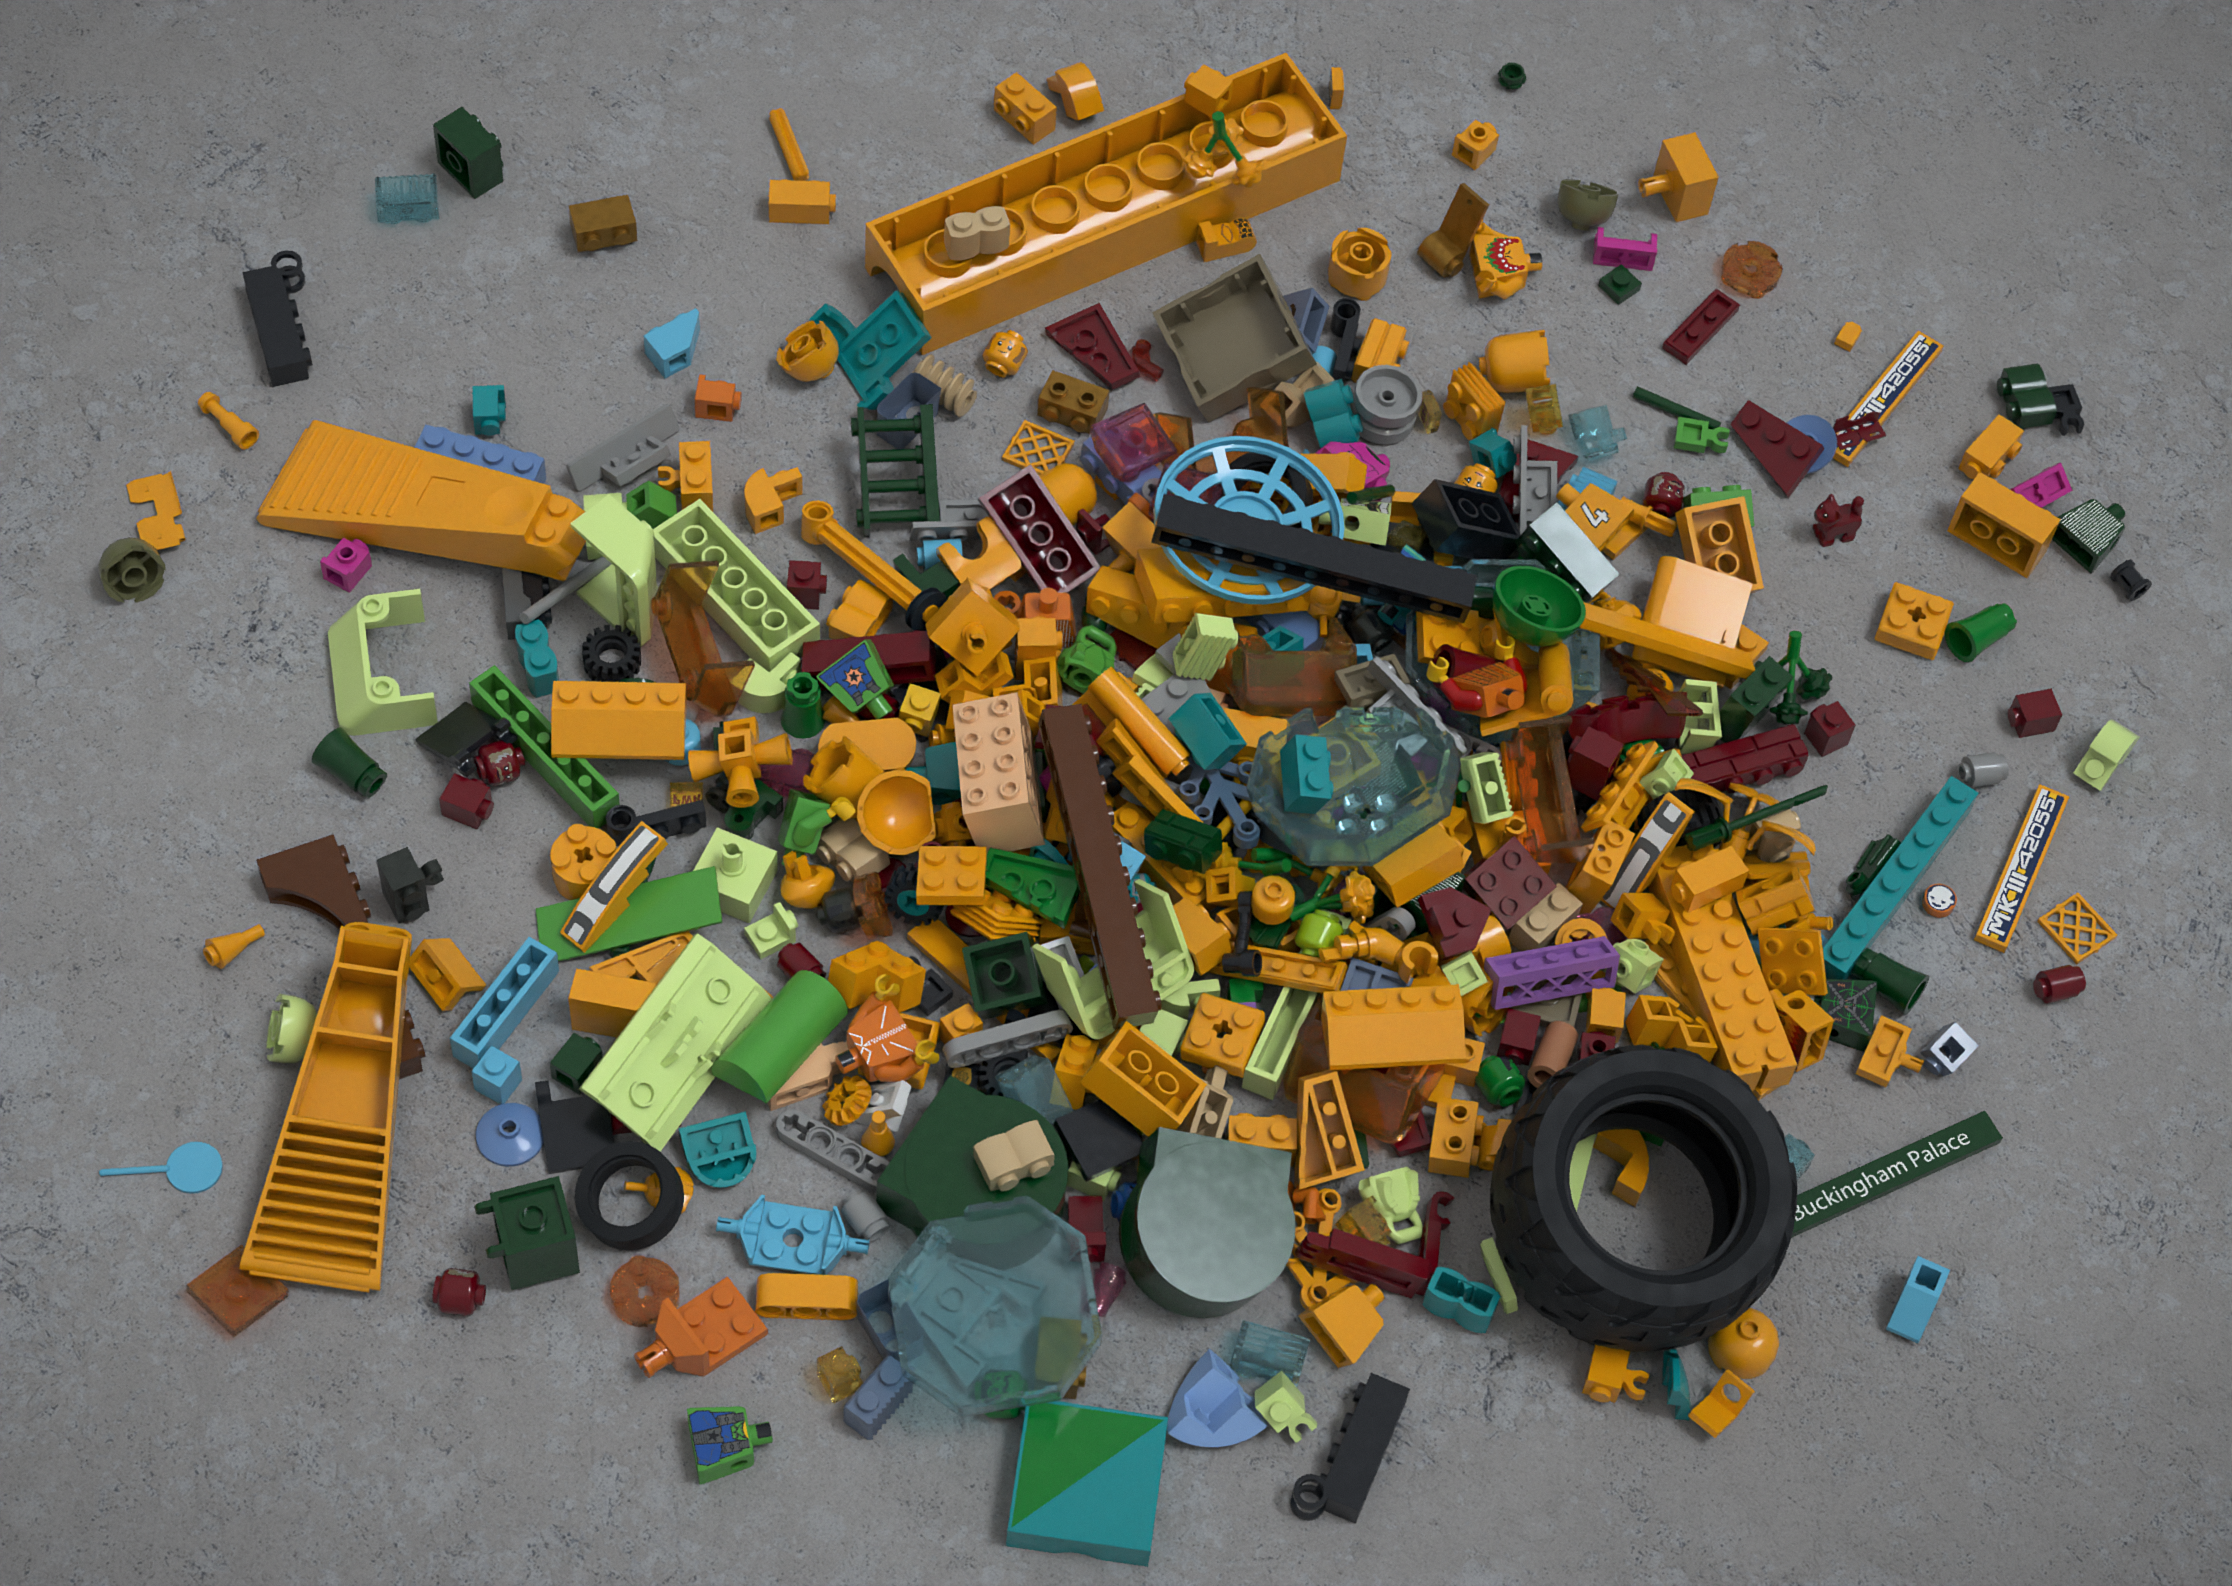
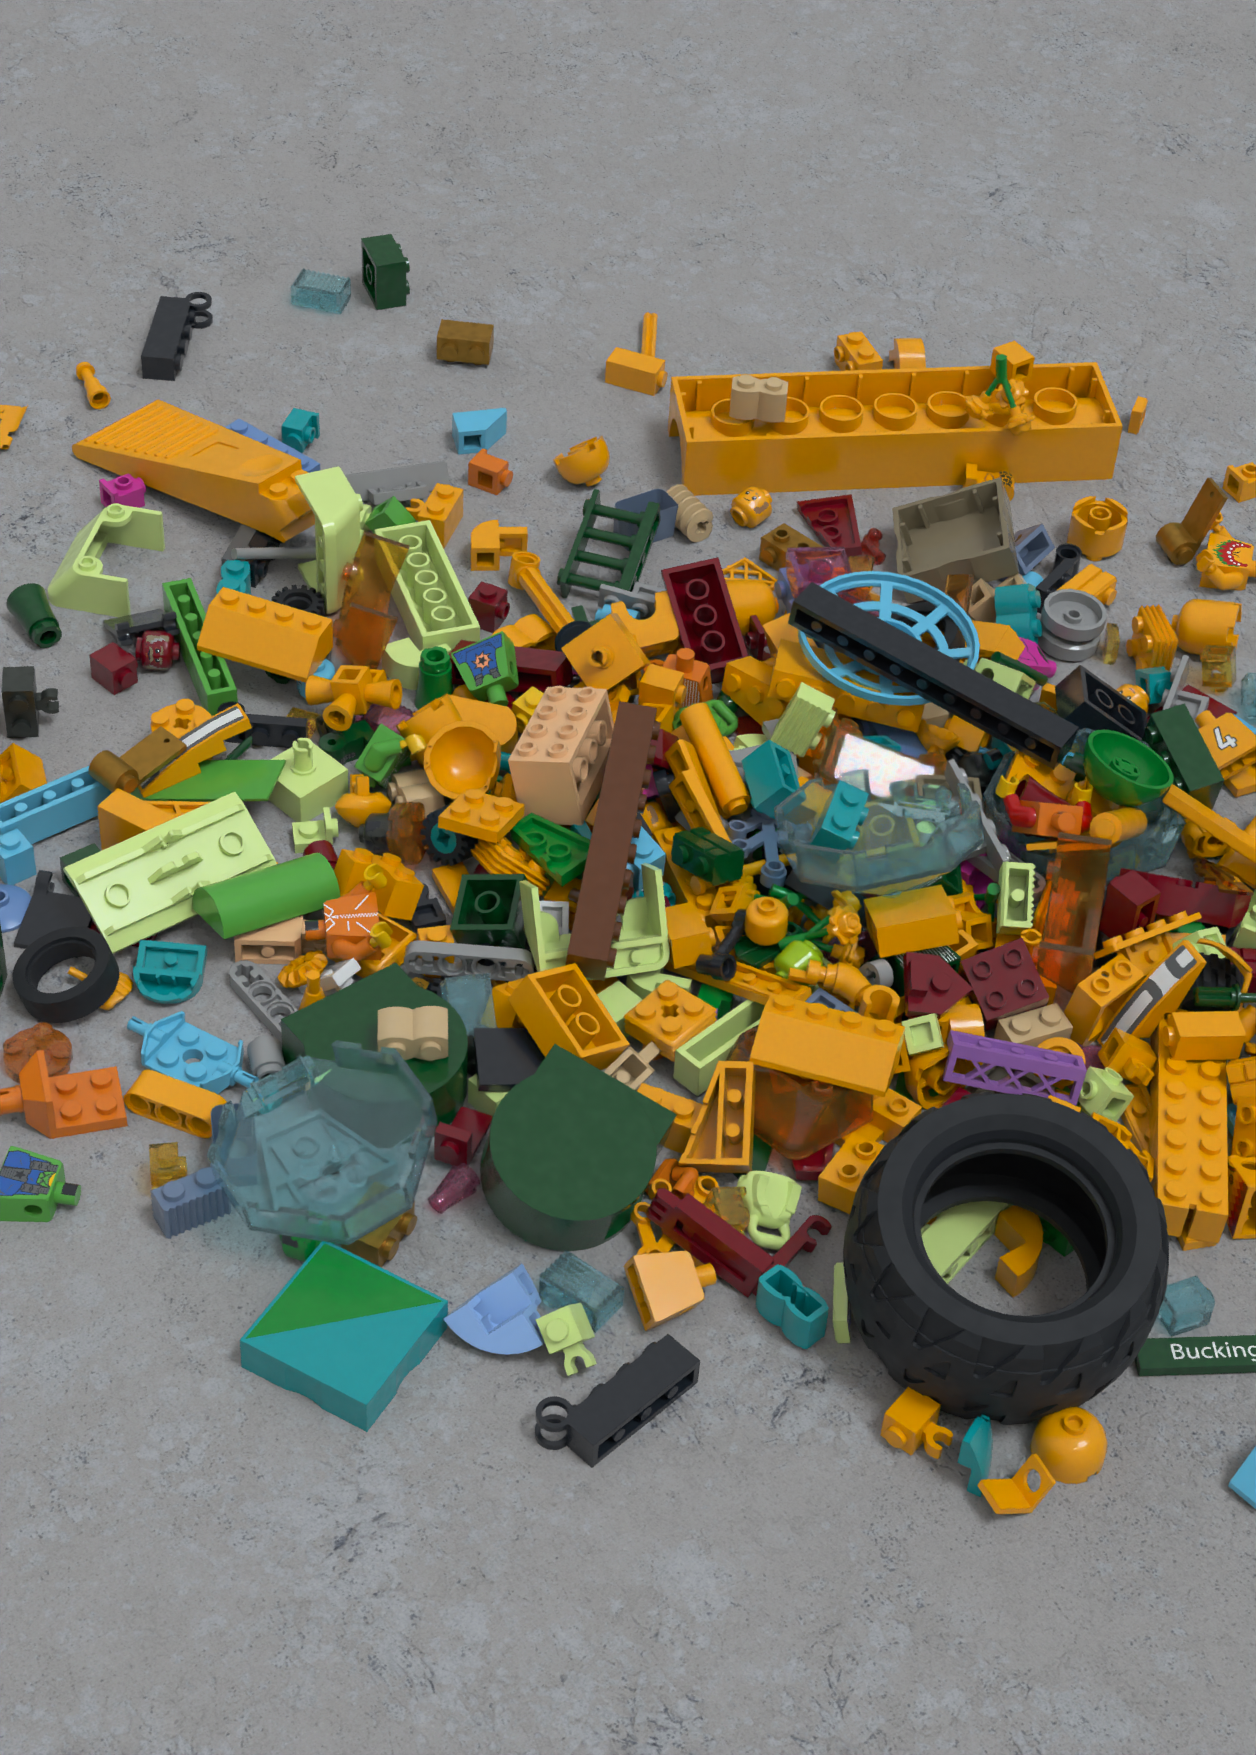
camera: 25 degrees right, 15 degrees down
teal piece [809,290,932,410] -> none
none -> pearl gold door [89,726,187,794]

